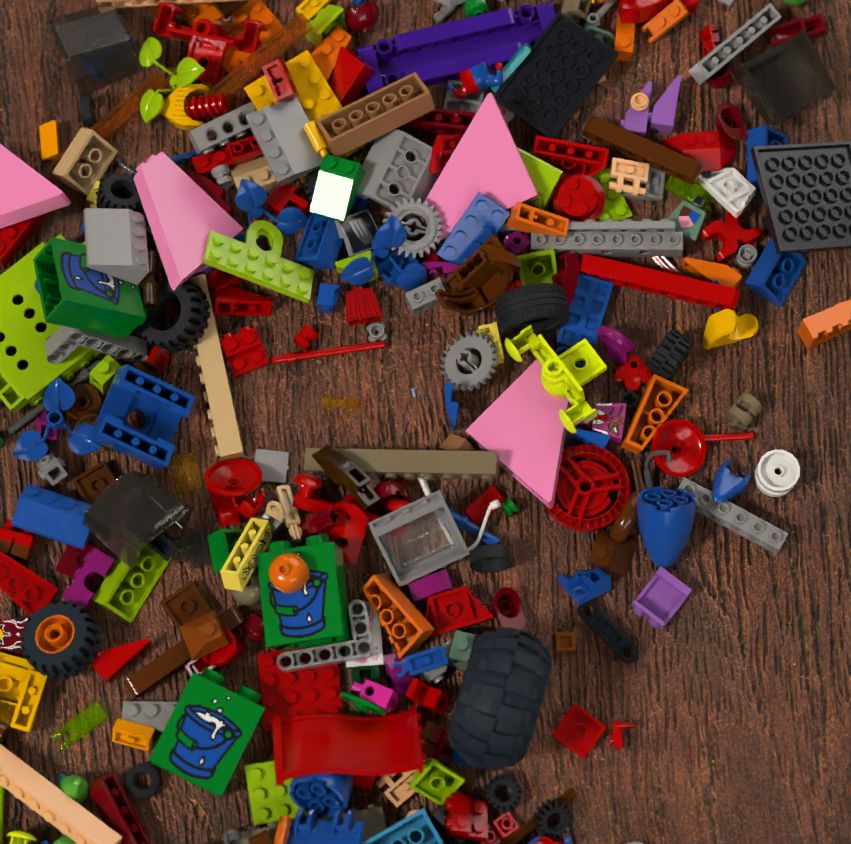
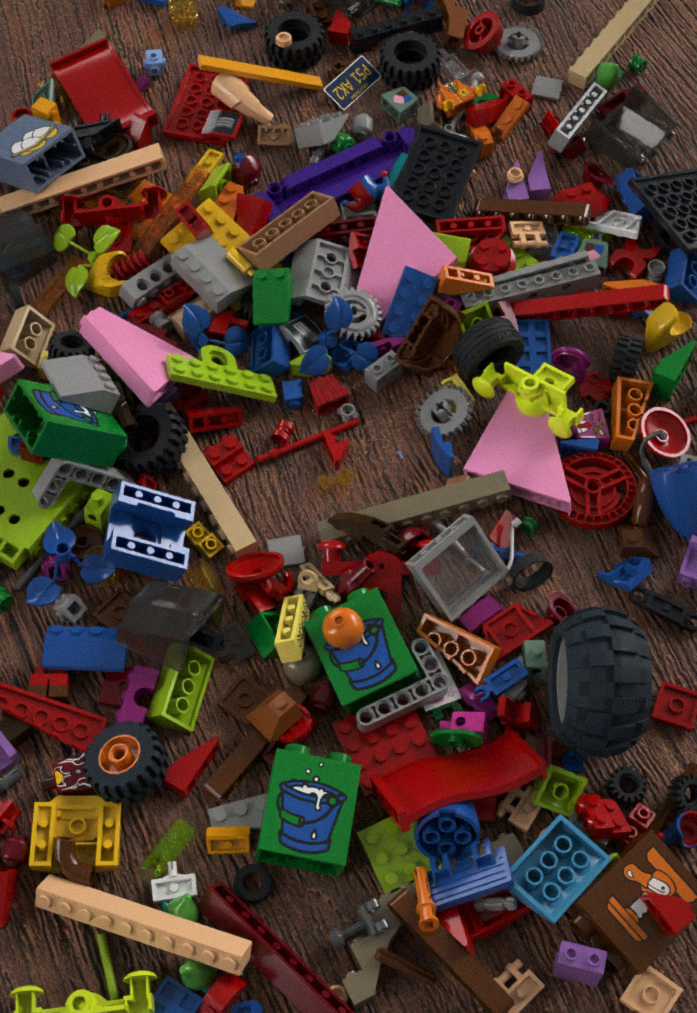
camera: 20 degrees left, 15 degrees down
none -> white plate [151,861,198,904]
none -> yellow slope [185,521,225,559]
none -> red slope [322,429,350,471]
none -> blue bracket [549,231,581,260]
none -> green slope [649,340,697,402]

